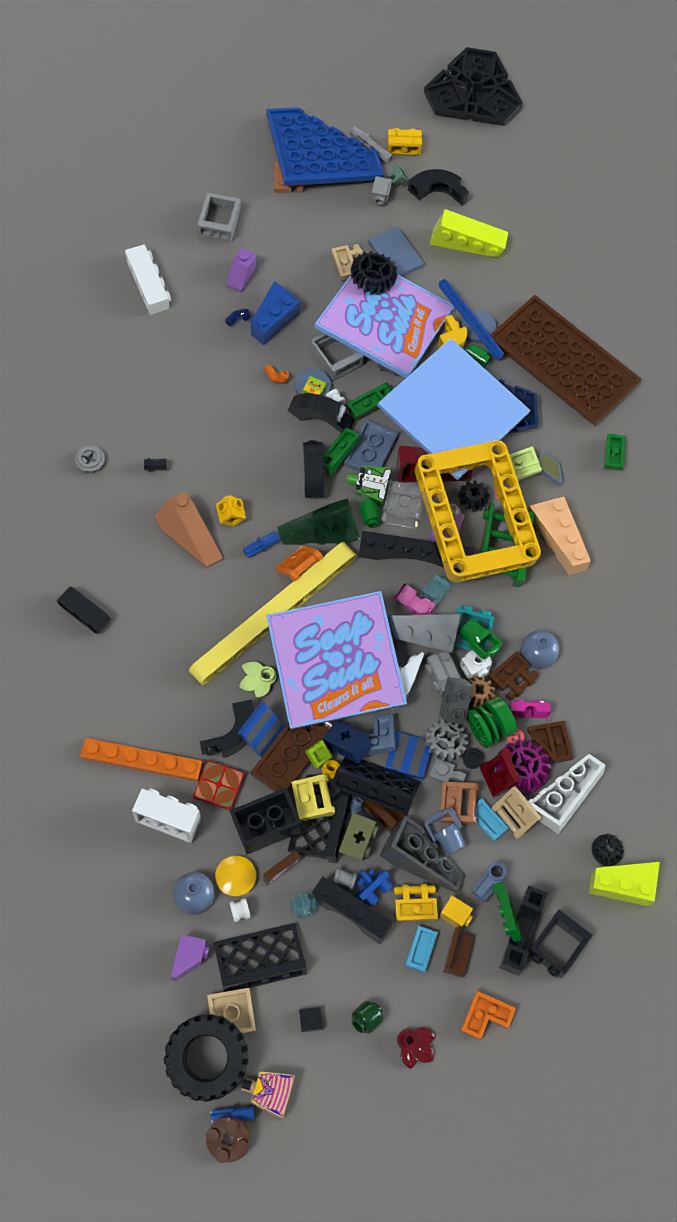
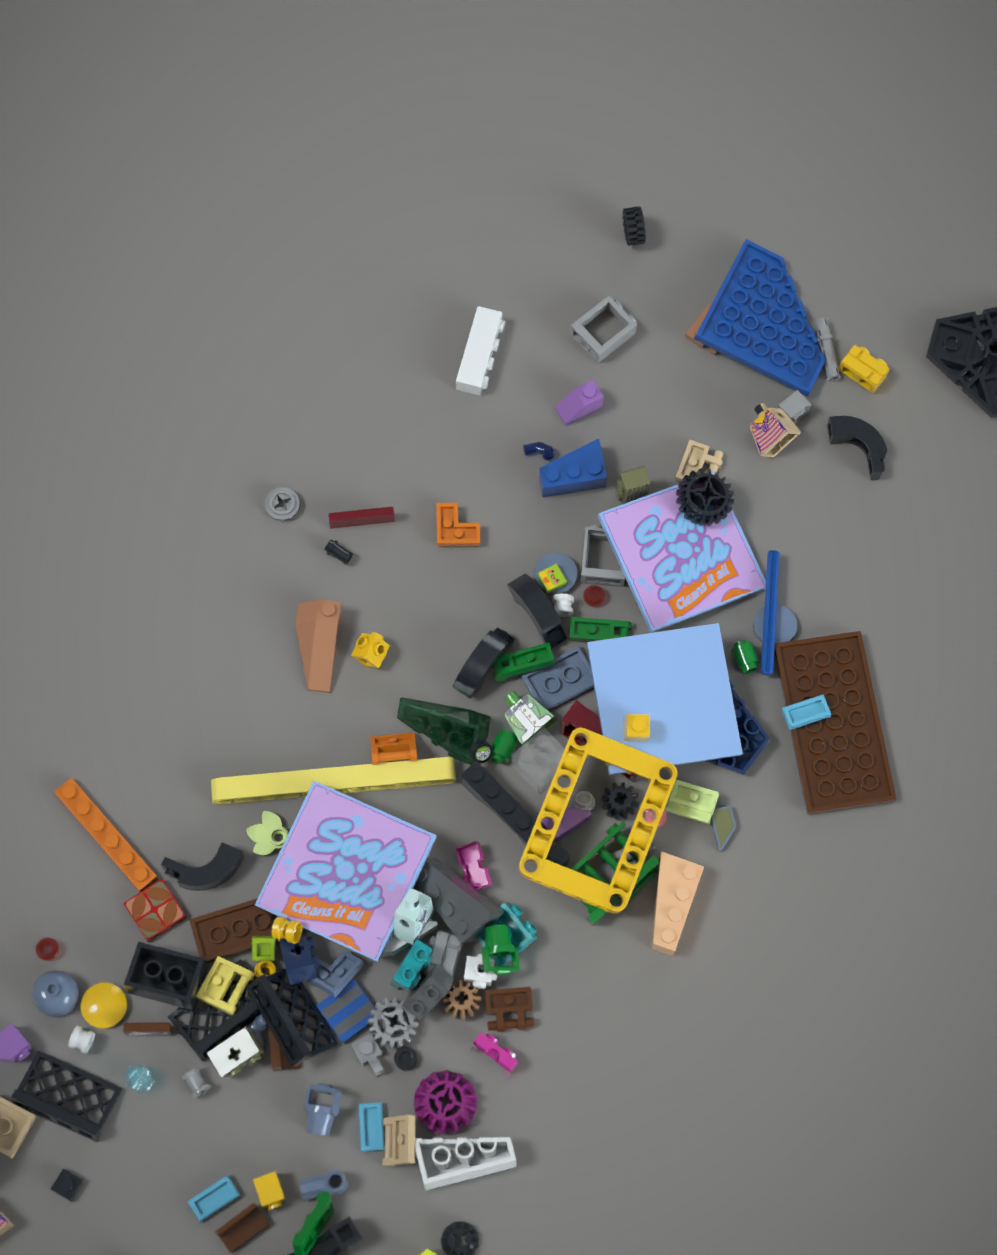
camera: 40 degrees right, 5 degrees up
black beam [56,586,111,634] -> none
white brick [132,788,201,843] -> none
blue tile [238,702,285,758] -> none
blue axle [243,531,280,558] -> none
orange arm [264,364,289,384] -> none
black arch [311,876,393,944] -> none
dark green head [351,1001,383,1034] -> none
blue hips [354,869,393,906] -> none
sand blue tile [368,226,424,277] -> none
dark grey wedge [380,816,464,893] -> none
sand green tile [388,163,409,187] -> none
yellow plate [394,883,438,922] -> none
clear light blue brick [420,574,450,608] -> none
neon yellow wedge [430,209,508,258] -> none
yellow brick [438,315,467,349] -> none
nougat plate [439,782,479,825] -> none
green wheel [467,696,517,748] -> none
dark red plate [480,748,521,797] -> none
coral tile [505,728,525,746] -> none
sand blue cylinder [520,630,559,670] -> none
reddish brown wing [526,721,574,763] -> none
green plate [604,433,626,471] -> none
none -> clear red plate [36,938,59,961]
none -> yellow wheel [271,916,303,944]
none -> dark red tile [328,506,395,529]
none -> teal plate [390,940,433,991]
none -> light aqua torso [393,889,434,945]
none -> orange plate [436,503,480,546]
none -> black tile [470,740,493,763]
none -> clear red plate [583,585,605,607]
none -> olive brick [615,466,650,504]
none -> black tyre [622,206,646,246]
none -> yellow brick [624,714,650,742]
none -> tan torso [750,403,801,457]
none -> medium azure tile [781,694,832,730]

